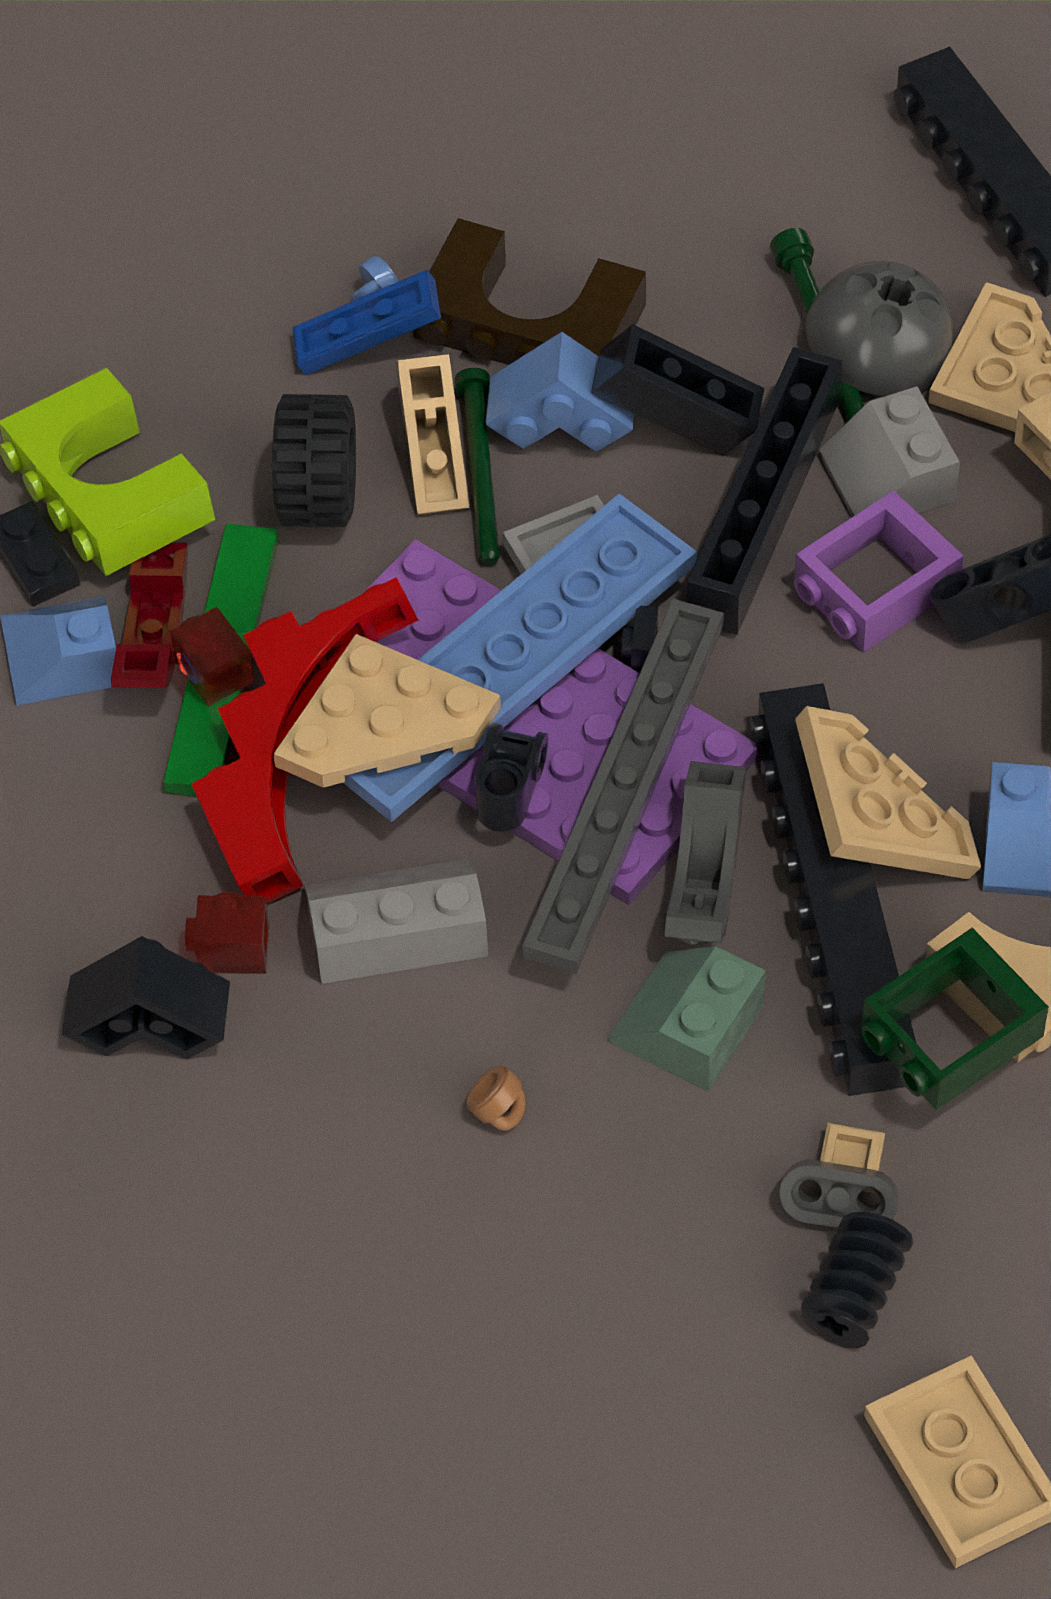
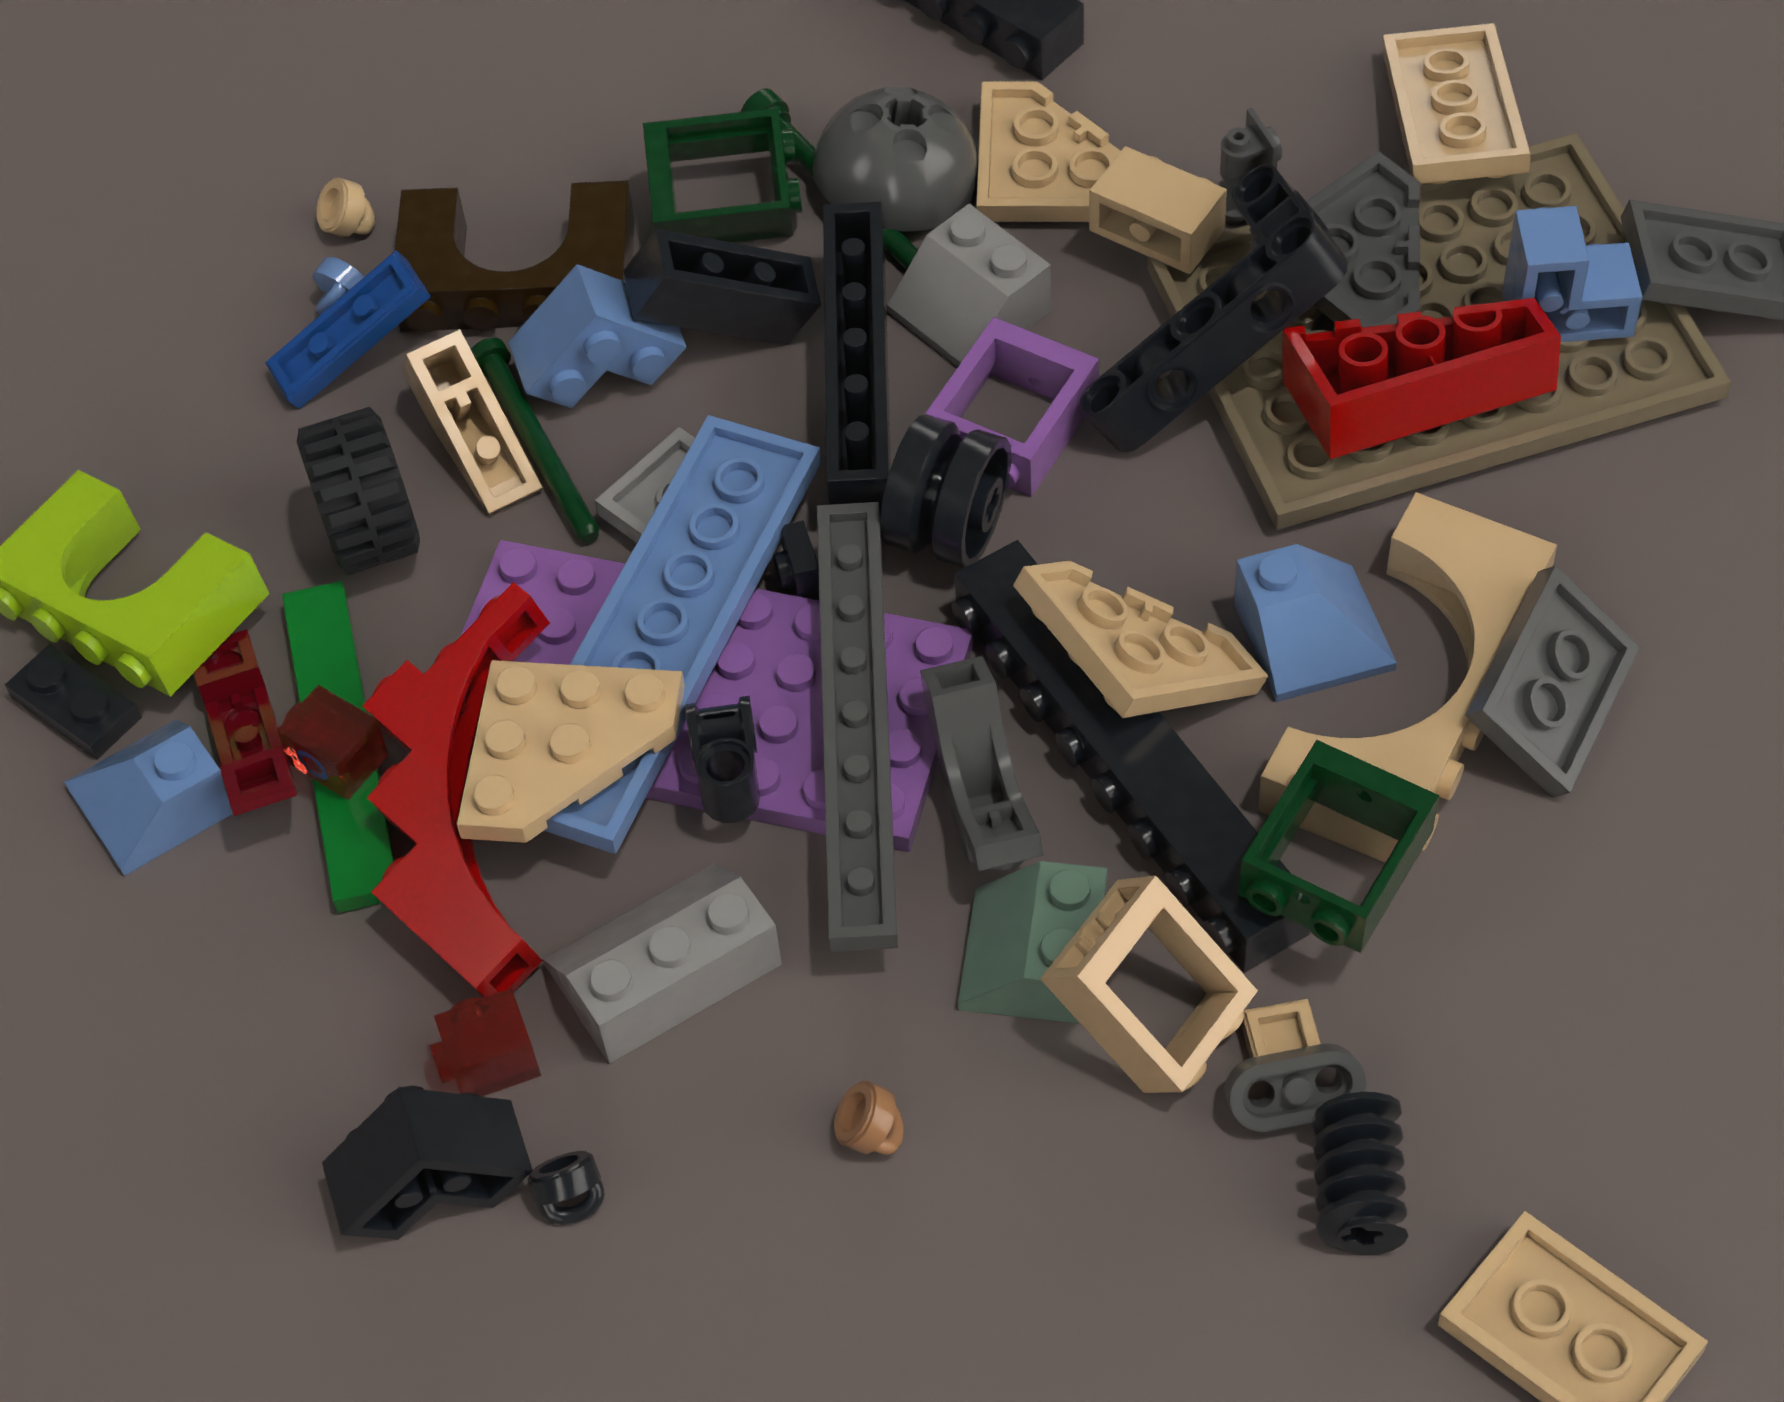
camera: 20 degrees left, 0 degrees up
none -> tan tile [316,178,375,237]
none -> black tile [527,1151,605,1225]
none -> dark green window [643,108,802,242]
none -> black wheel [880,414,1012,568]
none -> tan window [1040,875,1258,1093]

